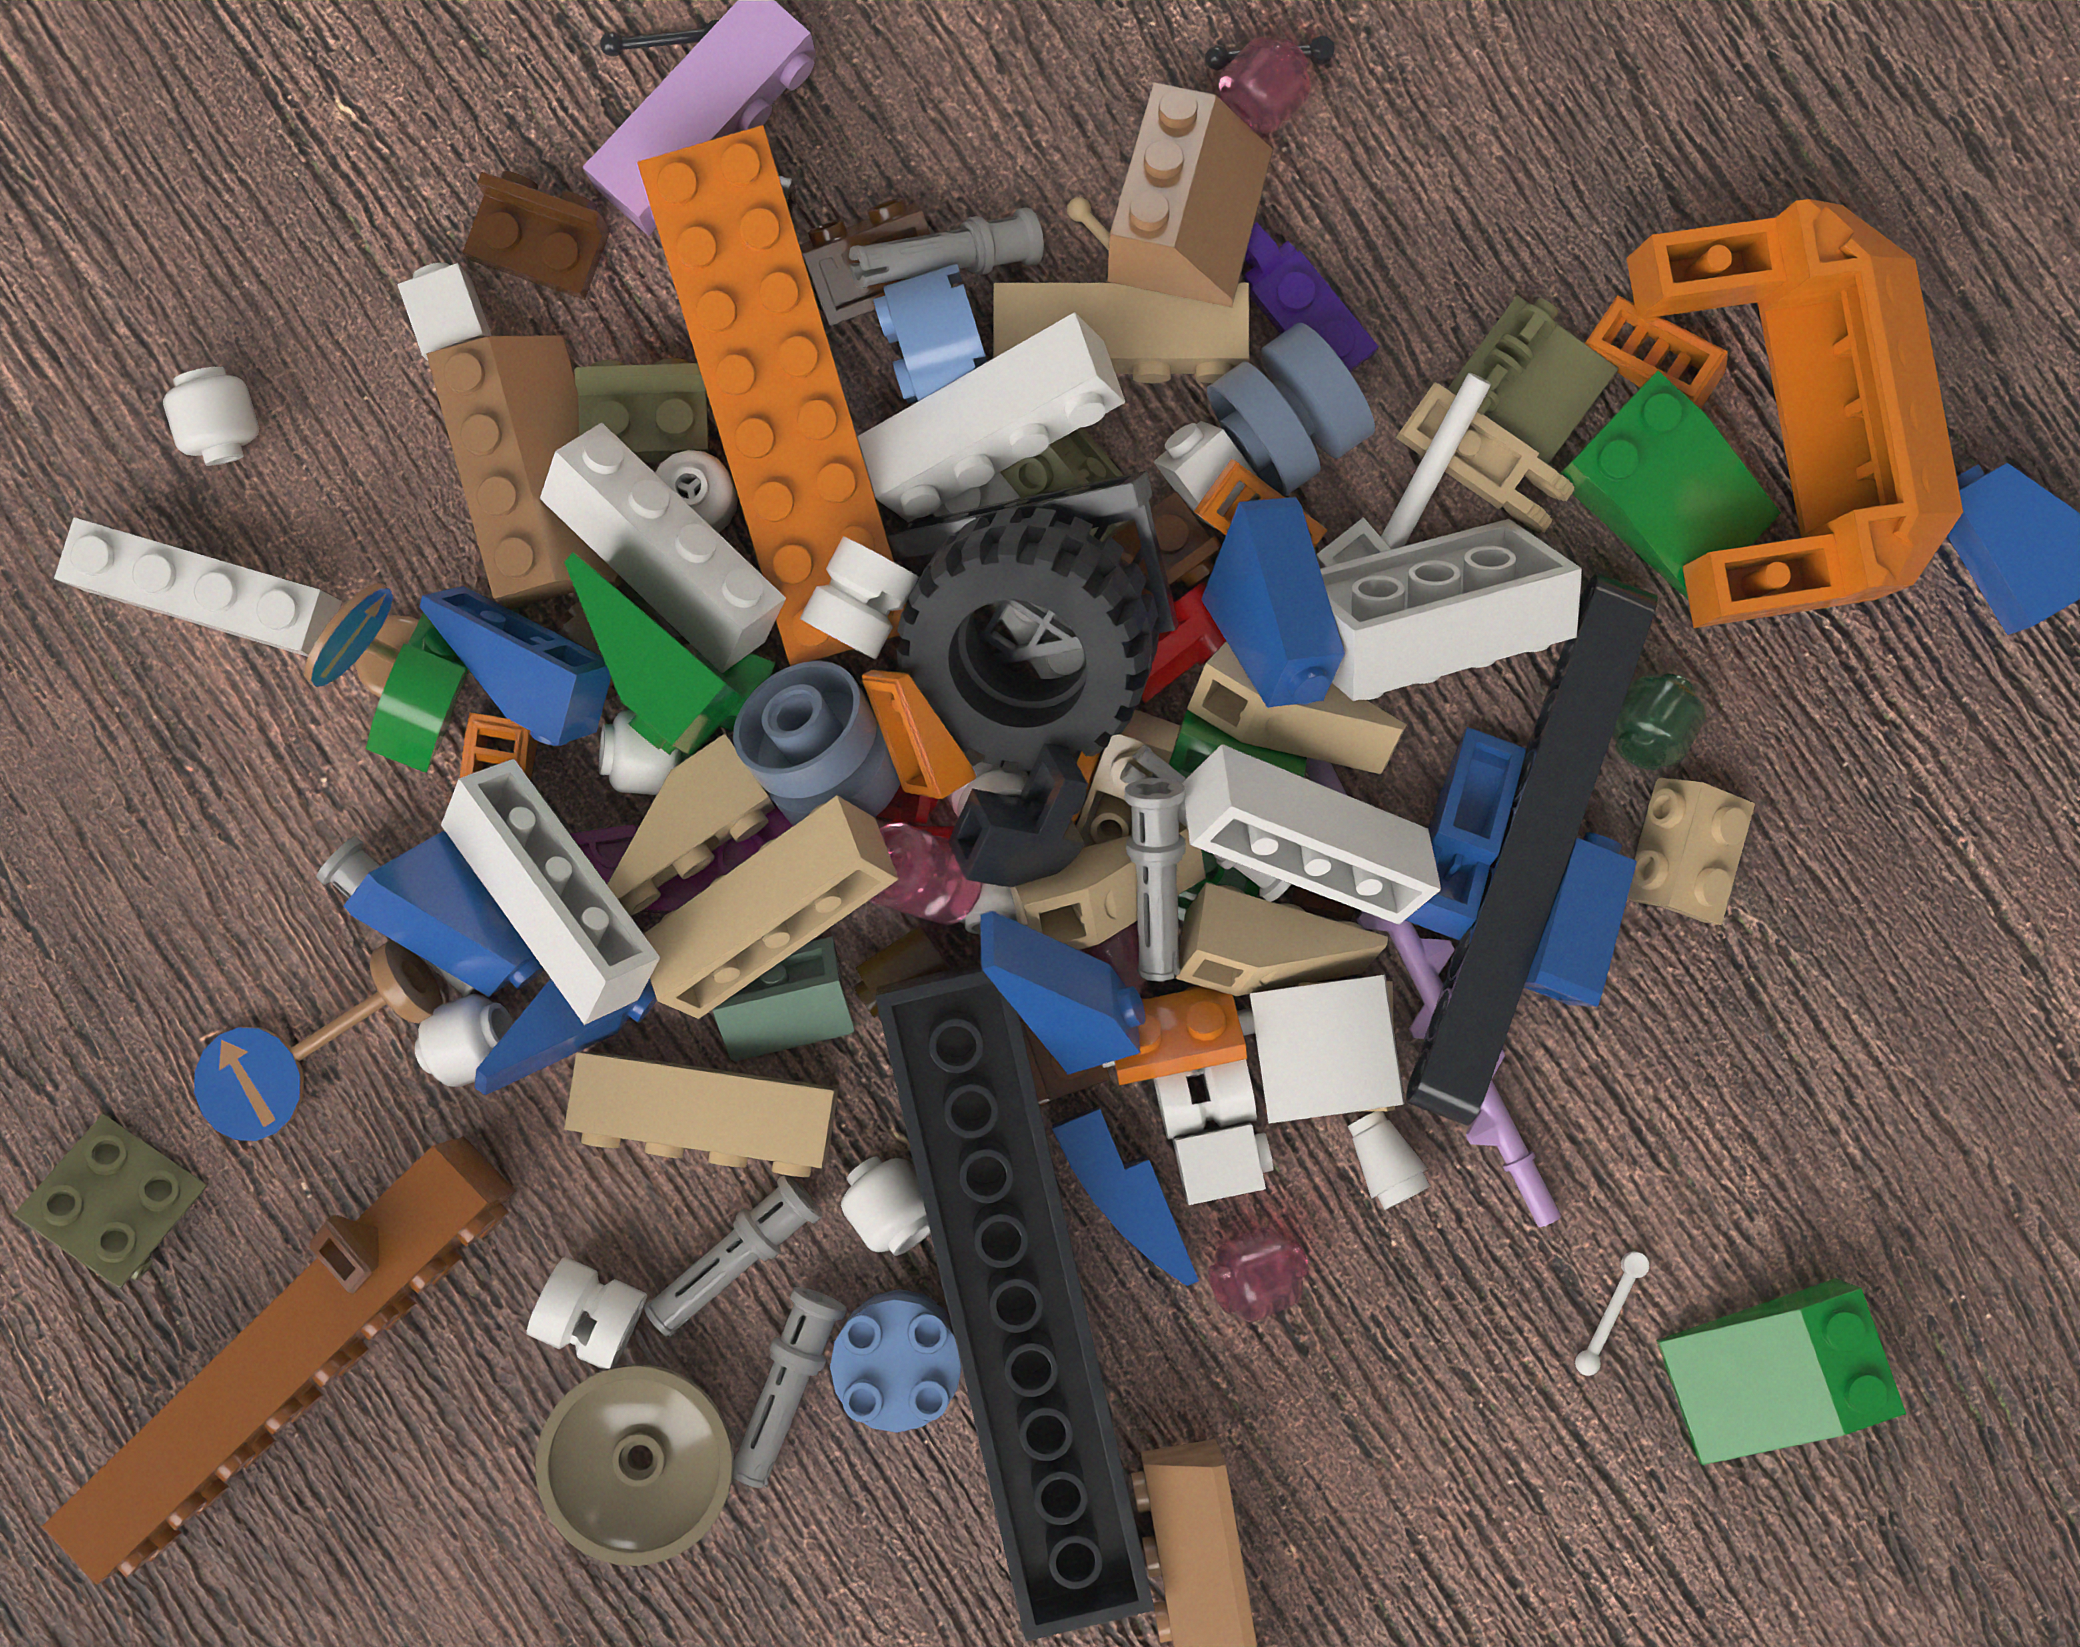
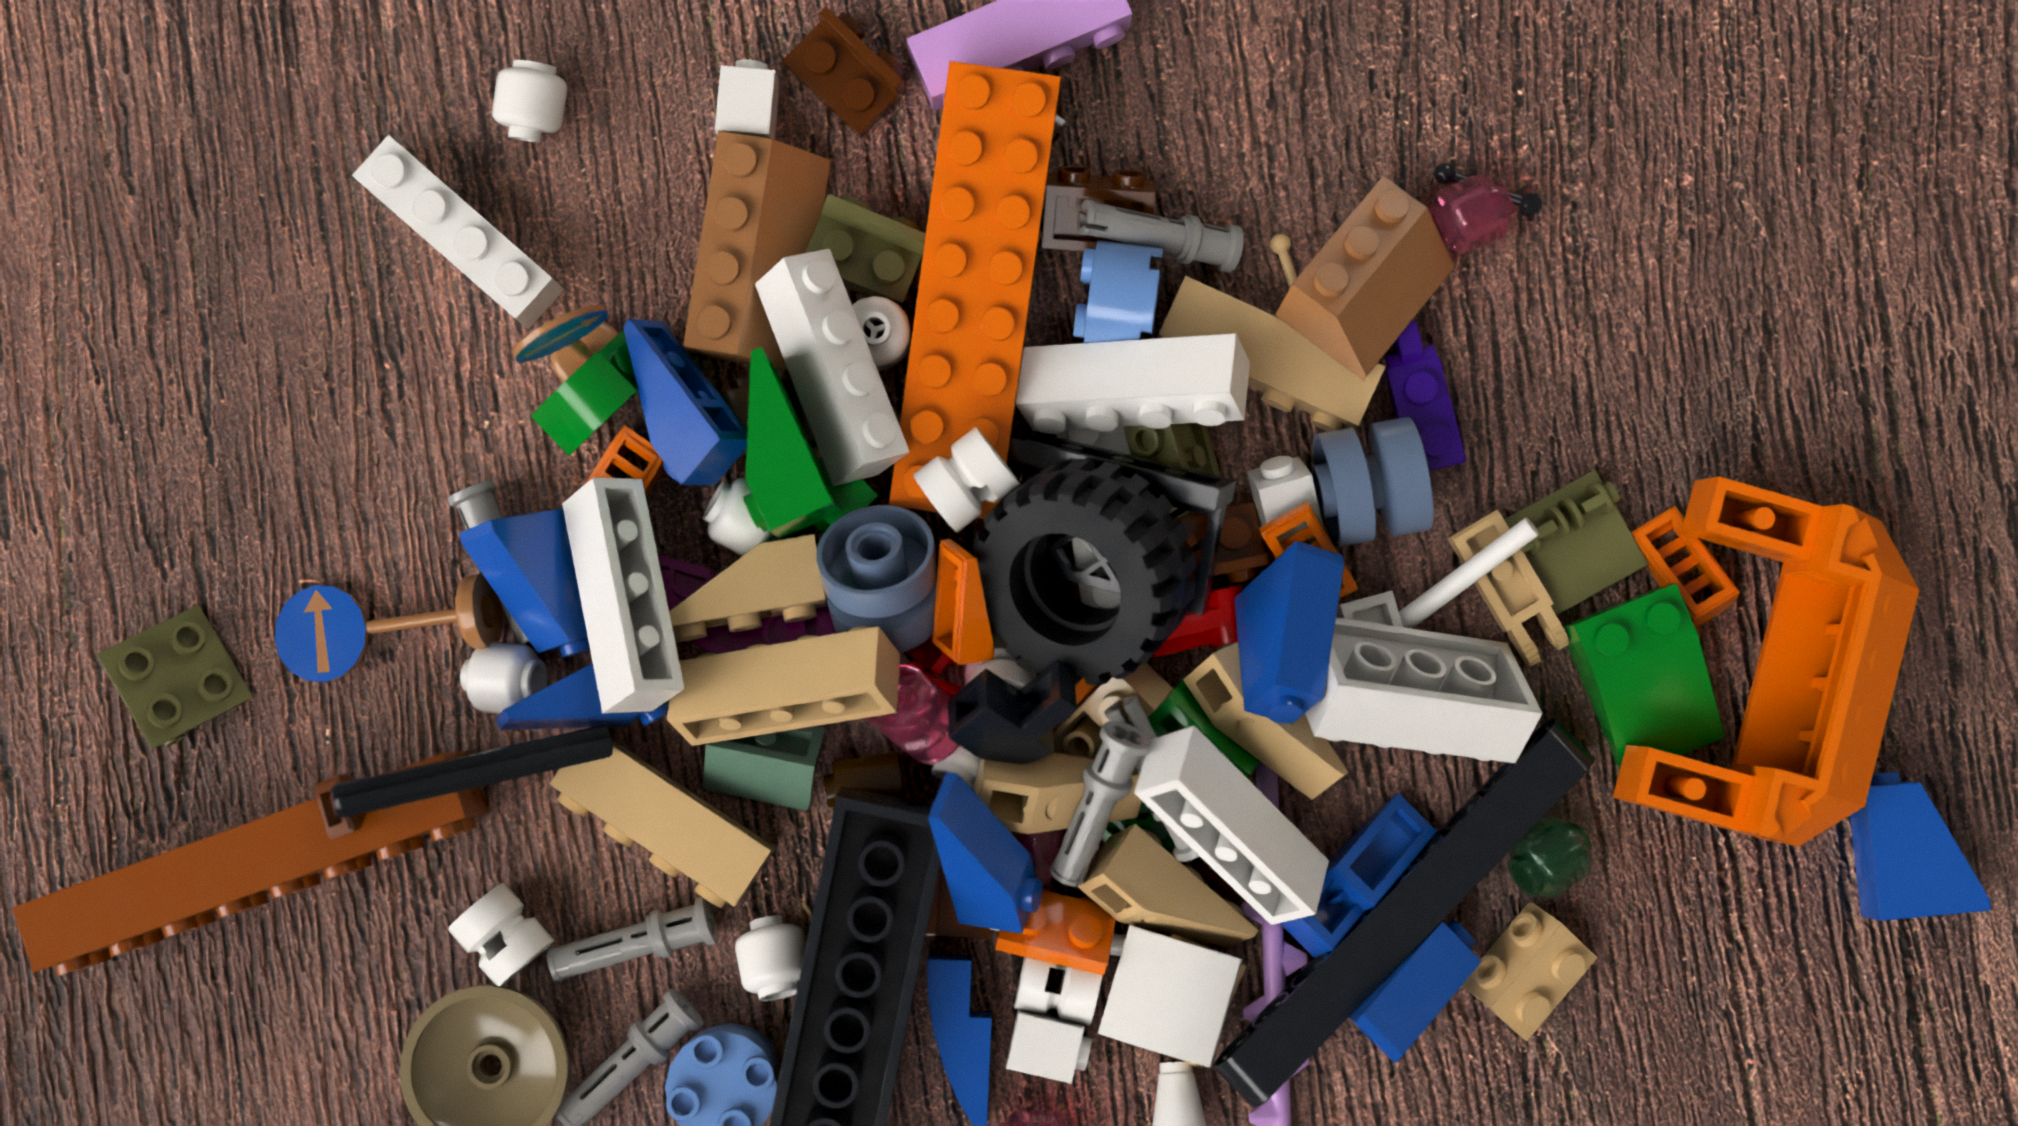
camera: 25 degrees right, 0 degrees up
none -> black axle [330,725,613,818]

